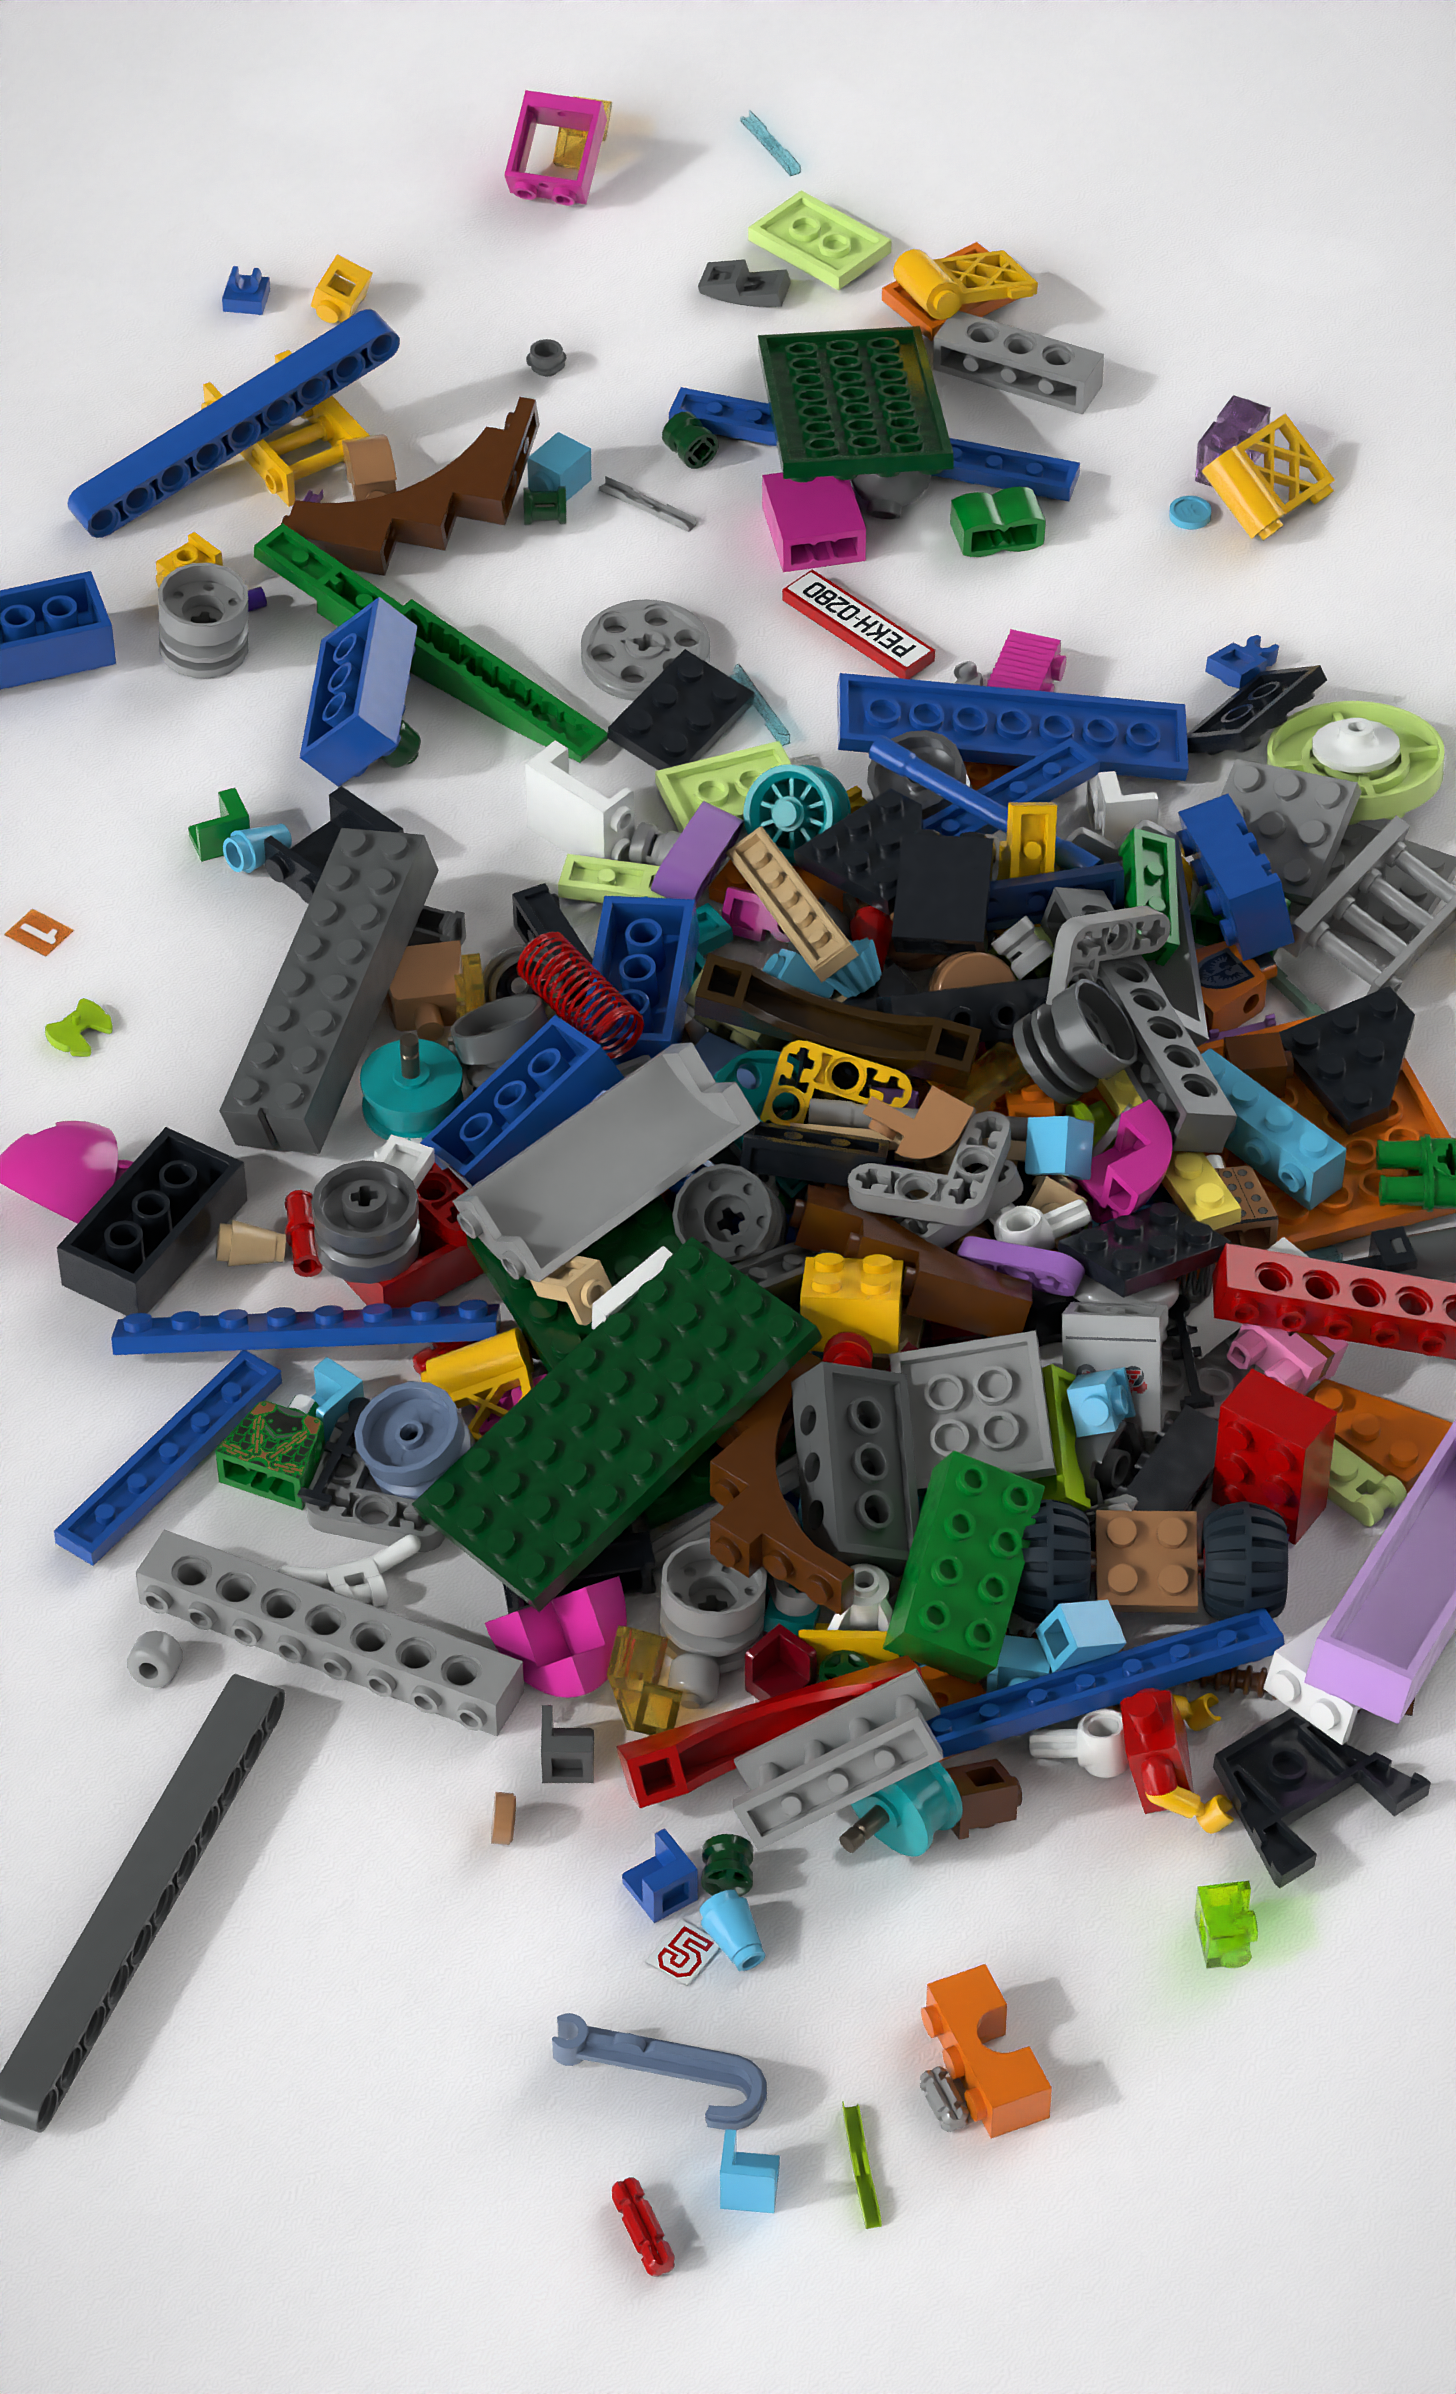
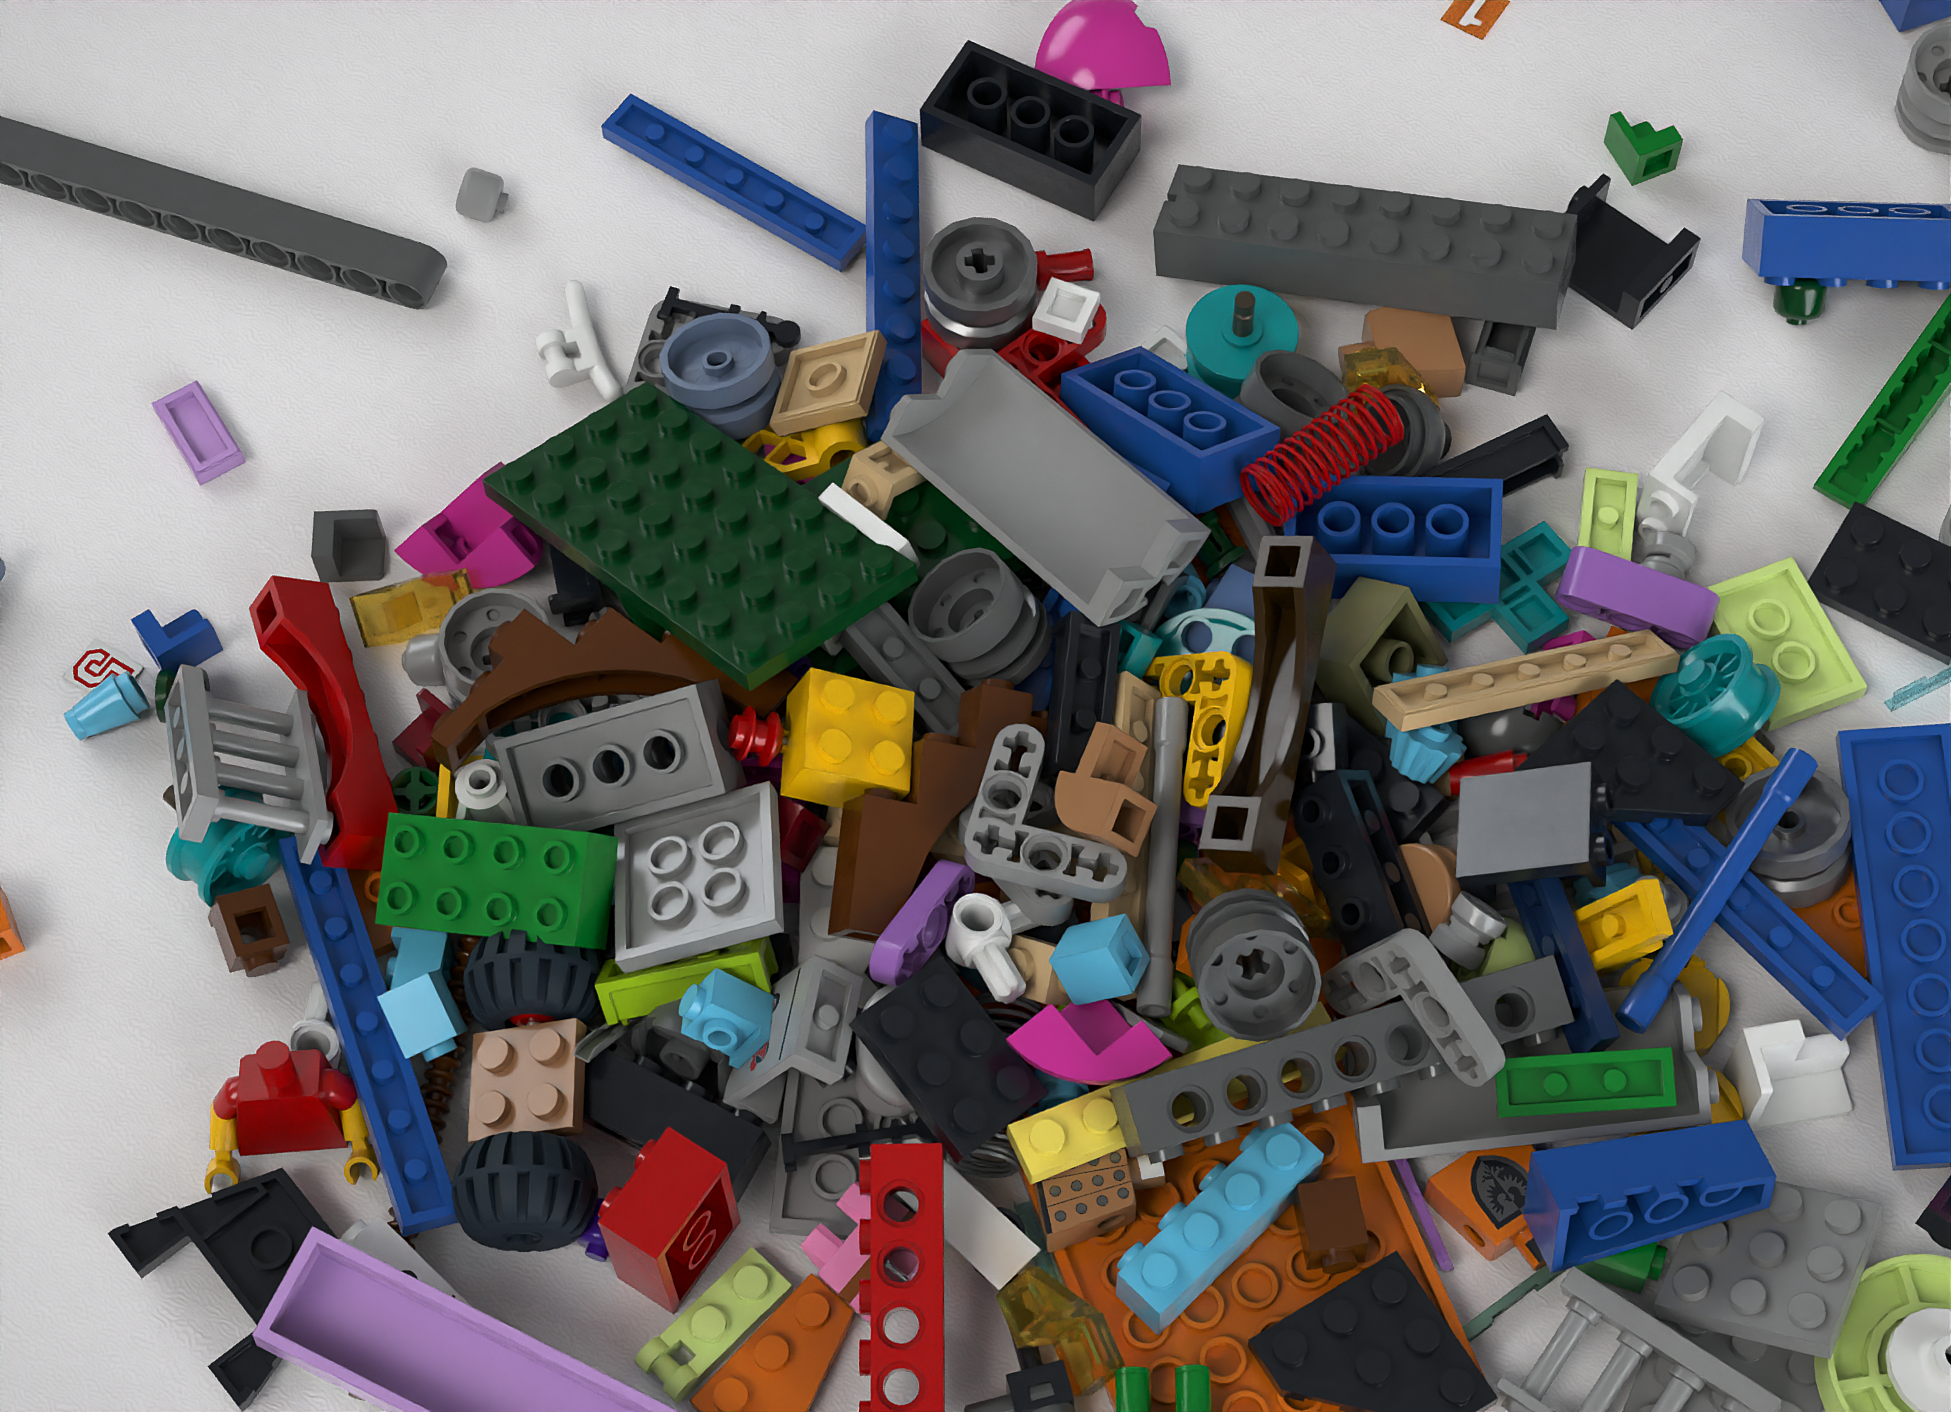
camera: 90 degrees right, 15 degrees up
lime piece [45,998,113,1057] -> none
light grey brick [136,1529,524,1736] -> none
tan cone [216,1220,286,1267] -> none
green torso [216,1394,325,1510] -> none
medium azure cone [223,823,292,873] -> none
medium azure panel [311,1357,364,1444] -> none
medium nougat tile [491,1792,516,1845] -> none
clear neon green brick [1194,1881,1258,1968] -> none
none -> lavender tile [151,380,246,486]
none -> tan tile [769,330,887,436]
none -> clear yellow slope [996,1266,1126,1397]

